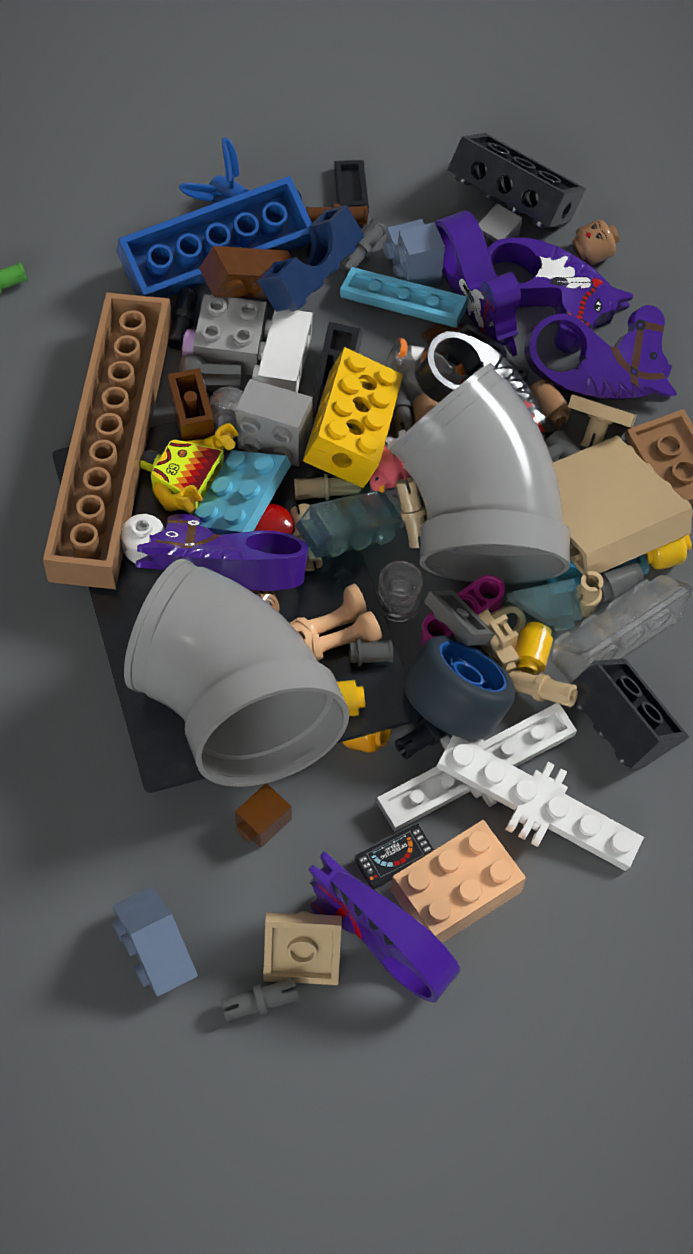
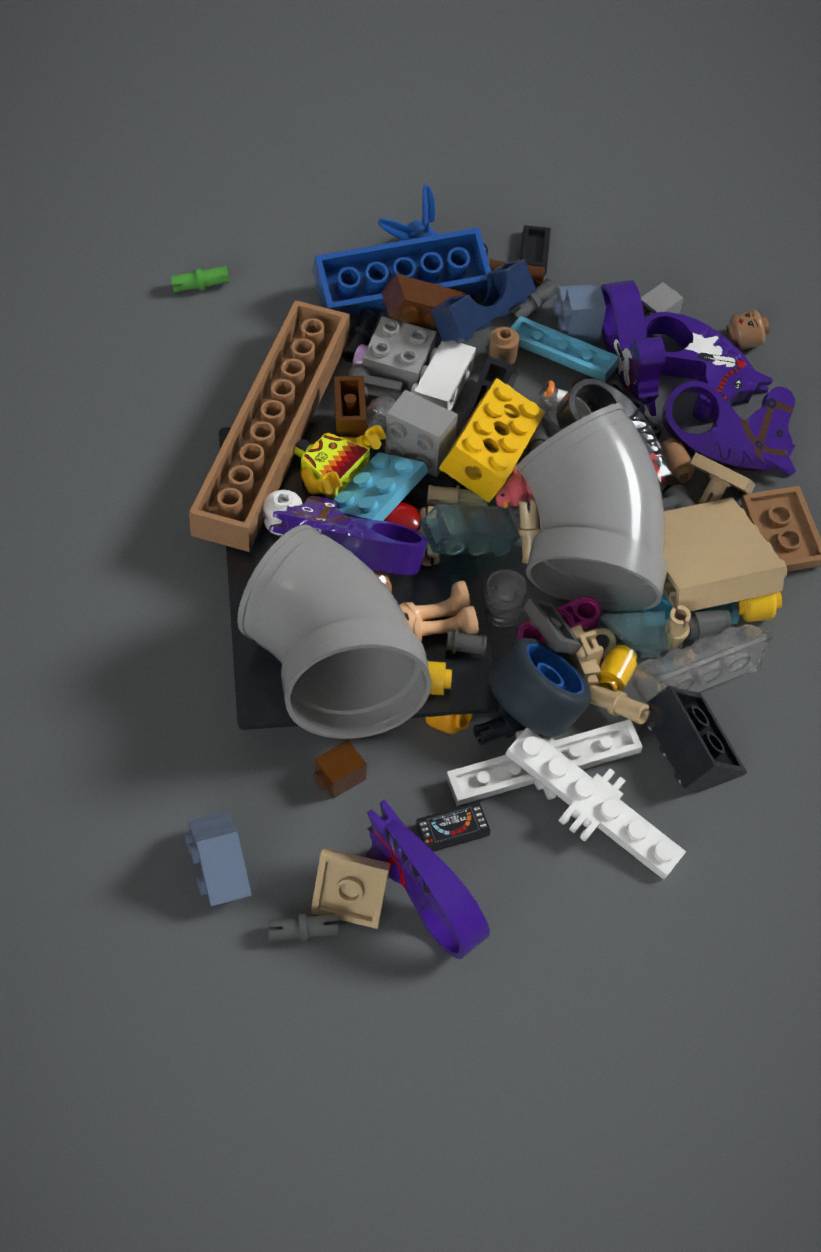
camera: 10 degrees right, 5 degrees down
light nougat brick [391,820,526,943] -> none
black brick [447,133,586,229] -> none
none -> medium nougat brick [488,327,519,364]

